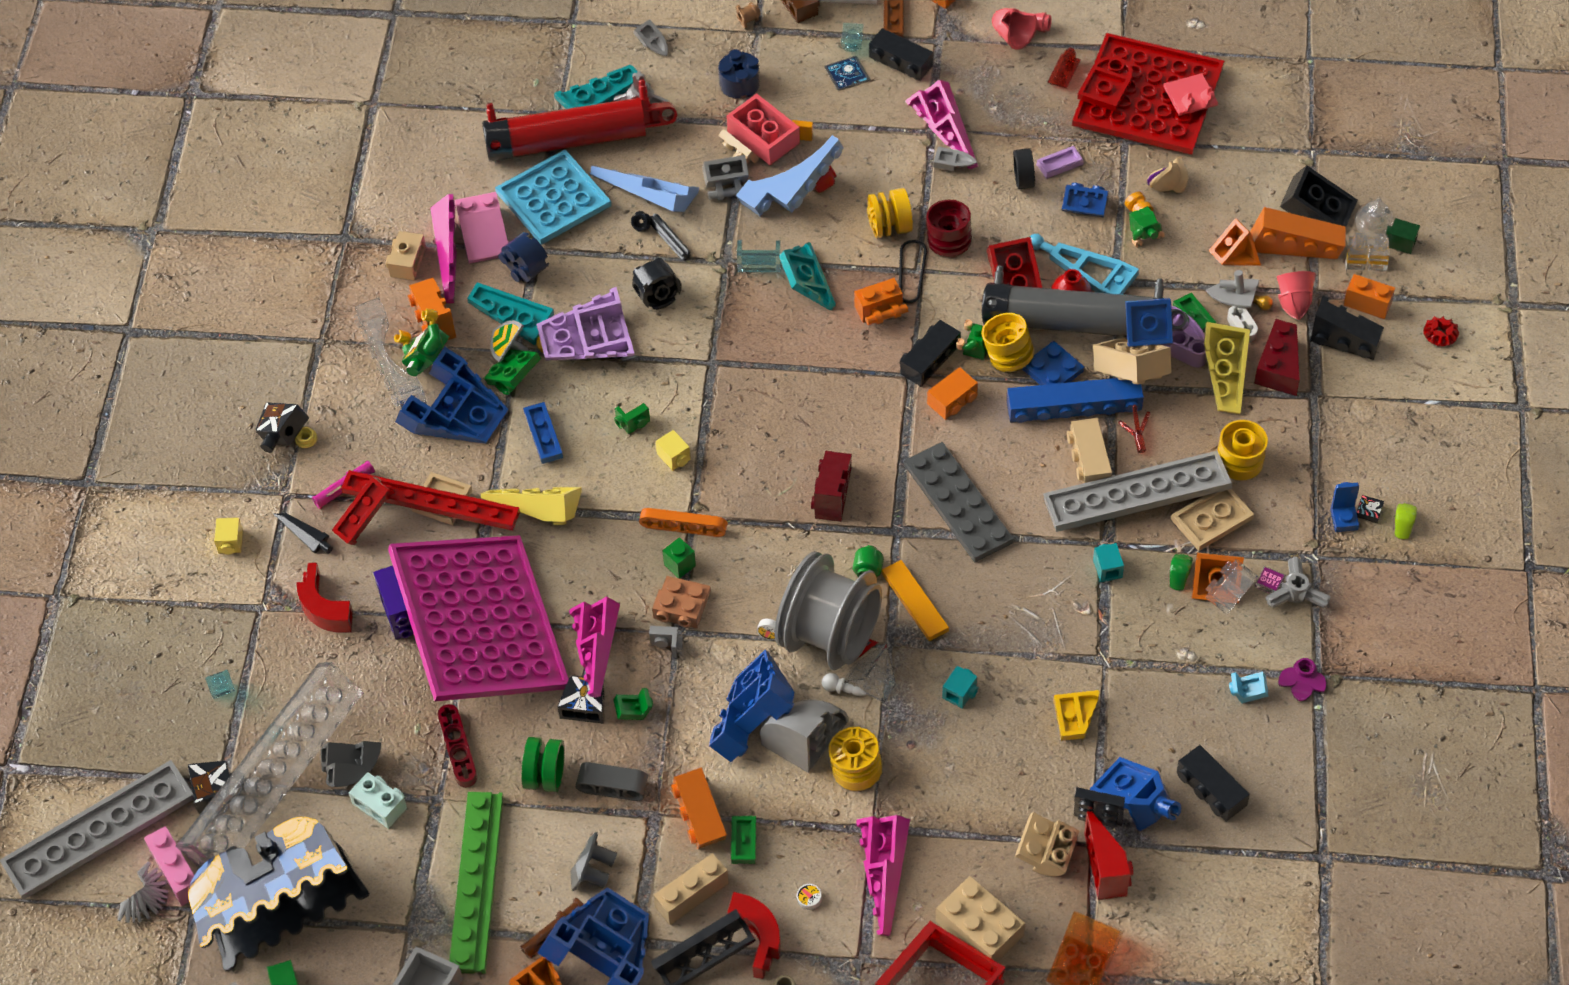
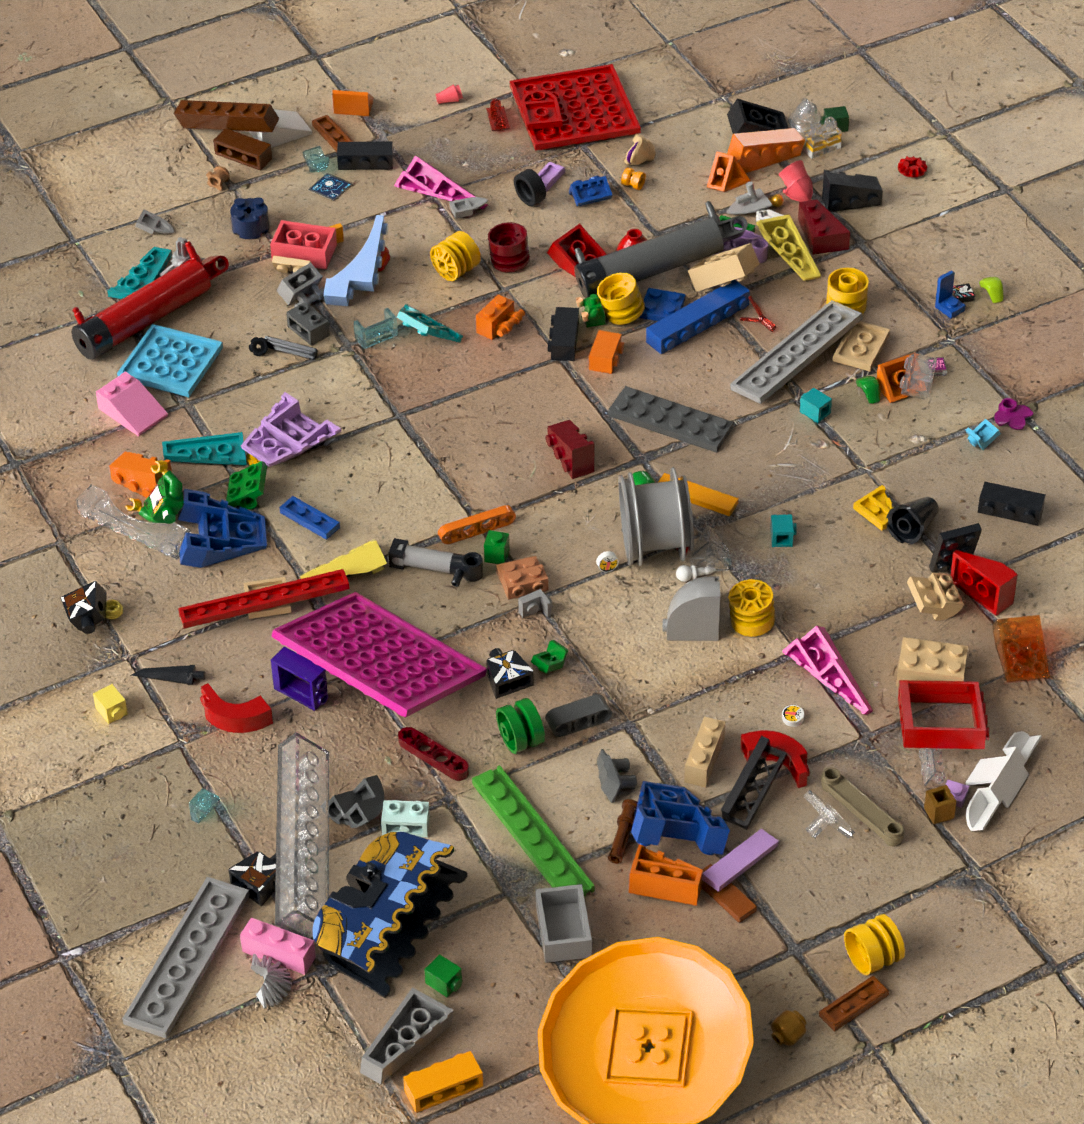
camera: 35 degrees left, 10 degrees down
dark pink pin [312,460,375,509] -> none
red container [332,476,395,545] -> none
tan brick [386,231,426,281] -> none
dark pink wedge [431,194,457,304] -> none
shield [490,320,528,363] -> none
dark blue brick [498,232,549,282] -> none
dark pink wedge [569,597,620,697] -> none
light blue wedge [590,166,699,212] -> none
green bracket [614,403,650,434] -> none
black brick [632,258,682,310] -> none
light yellow brick [655,430,691,471] -> none
orange wedge [671,767,727,849] -> none
blue wedge [709,650,795,762] -> none
green plate [731,816,756,864] -> none
black piece [899,240,927,303] -> none
coral helmet [992,8,1037,50] -> none
medium azure plate [1030,234,1139,295] -> none
tan brick [1067,418,1112,484] -> none
blue plate [1090,757,1181,831] -> none
blue plate [1125,298,1173,347] -> none
green piece [1129,206,1165,247] -> none
coral plate [1164,74,1218,116] -> none
light grey bush [1266,557,1331,608] -> none
orange brick [1343,274,1395,319] -> none
none -> dark grey brick [286,302,330,346]
none -> piece [388,538,483,587]
none -> black cone [886,497,939,545]

